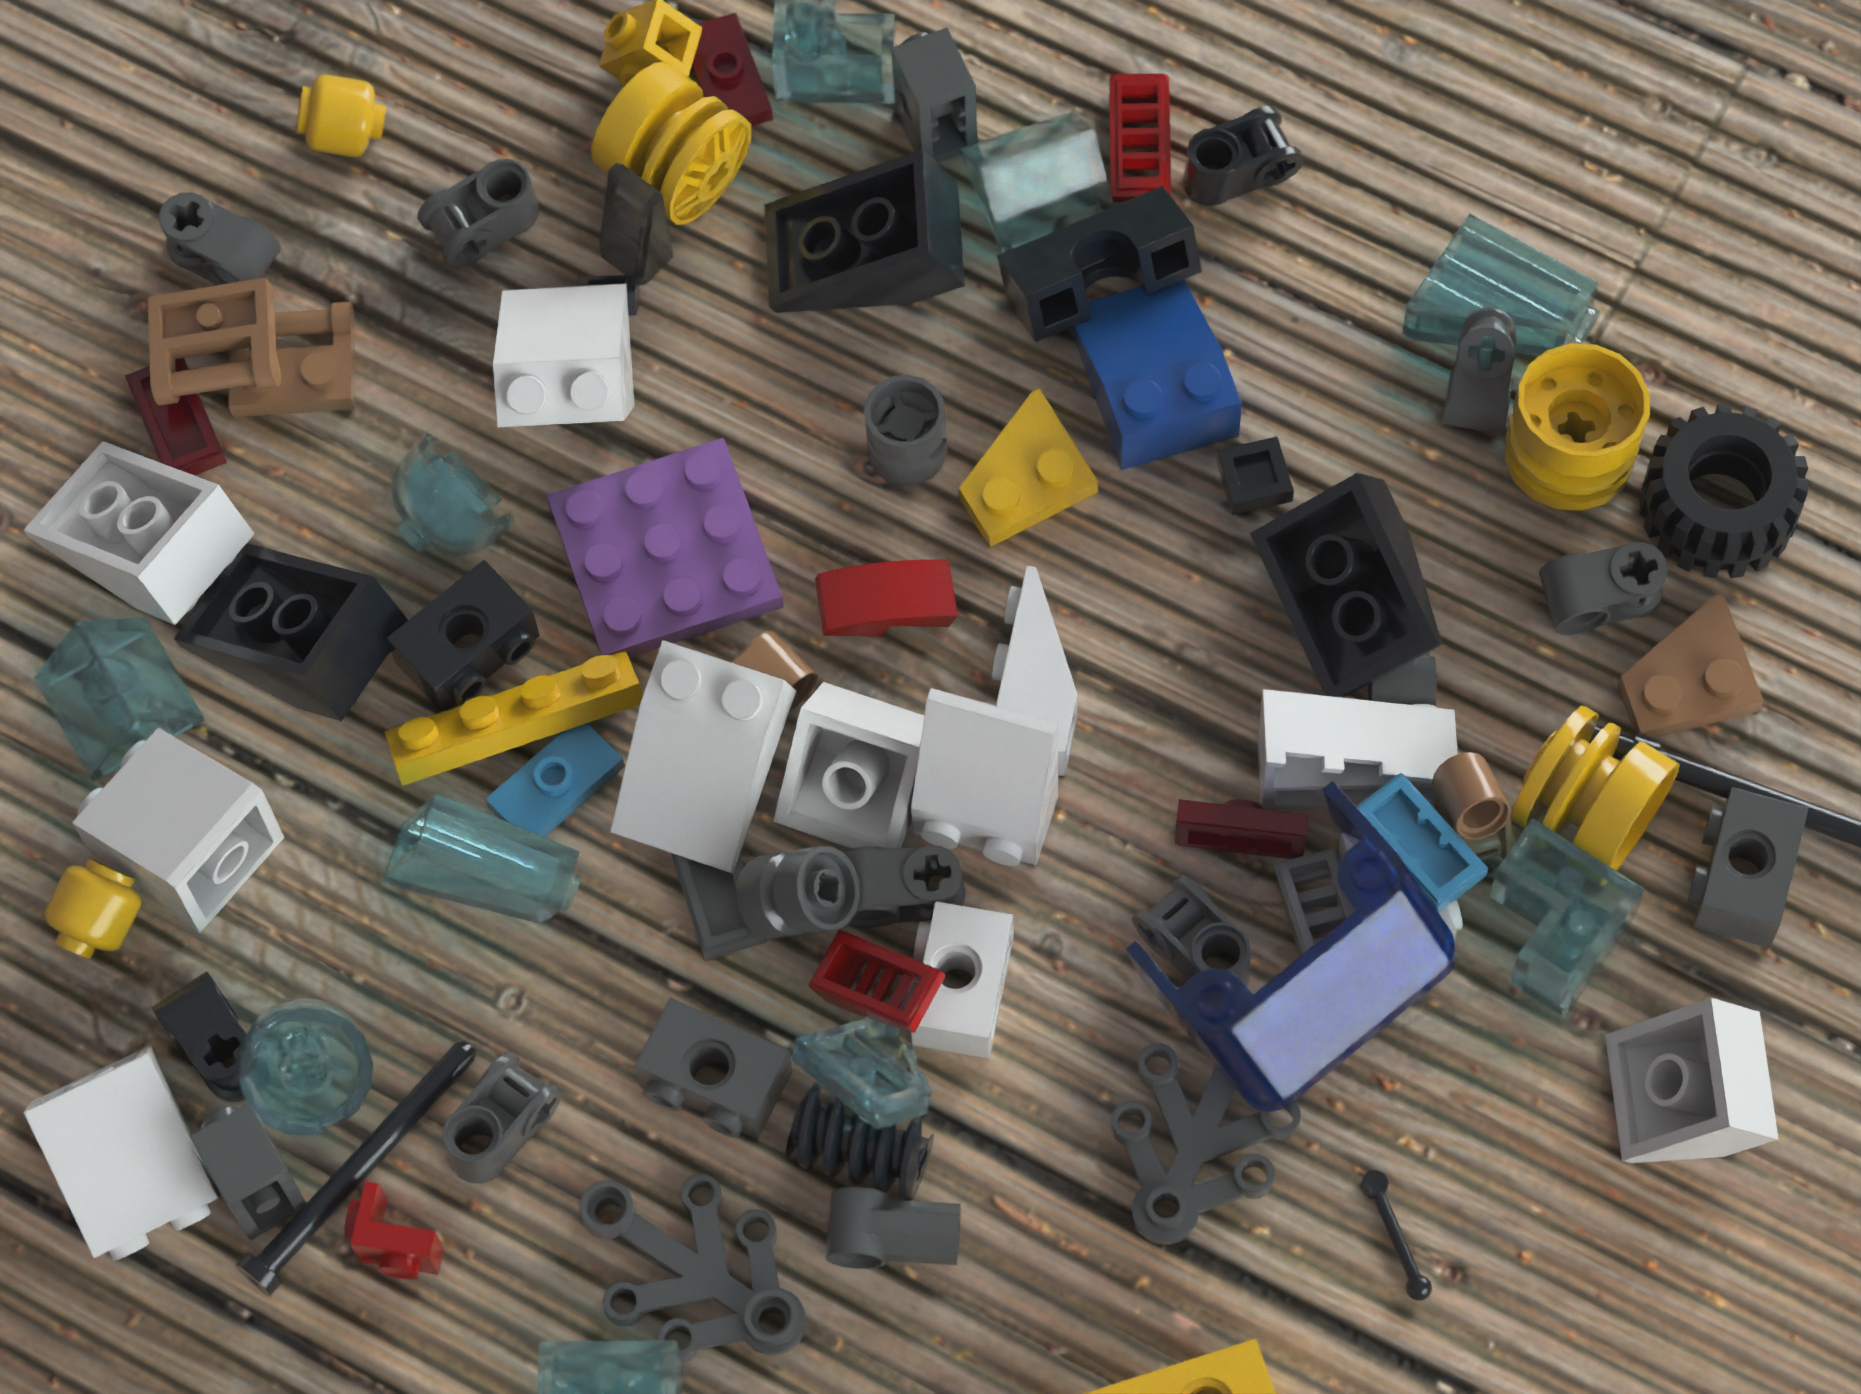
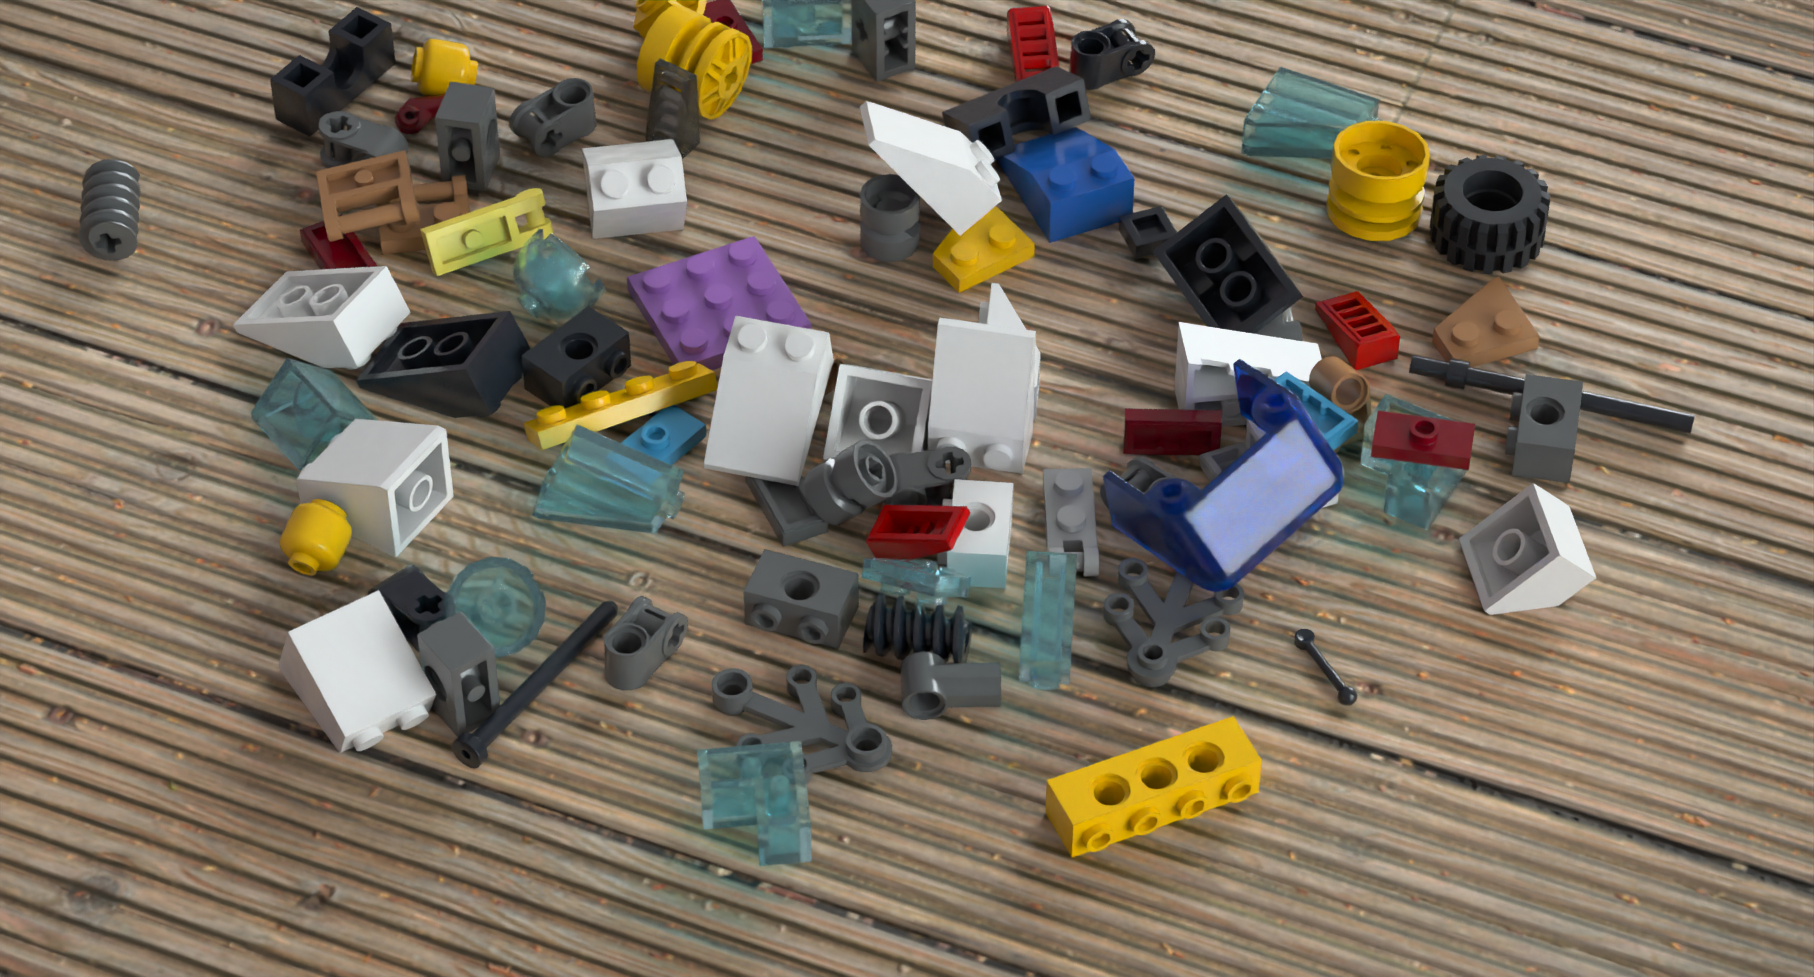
camera: 10 degrees left, 20 degrees down
red bracket [344,1181,444,1280] -> none
black slope [765,149,965,313] -> none
red slope [815,559,958,637] -> none
clear light blue slope [960,111,1114,253] -> none
dark grey piece [1442,307,1517,434] -> none
yellow wheel [1511,706,1680,879] -> none
dark grey piece [1539,542,1668,635] -> none
none -> black arch [270,7,396,137]
none -> dark red arm [395,94,445,134]
none -> light yellow plate [420,188,554,276]
none -> dark grey brick [435,82,500,191]
none -> white slope [860,101,1002,235]
none -> clear light blue slope [1019,551,1077,690]
none -> light grey plate [1043,468,1099,577]
none -> red slope [1315,291,1400,371]
none -> dark red plate [1371,410,1475,470]

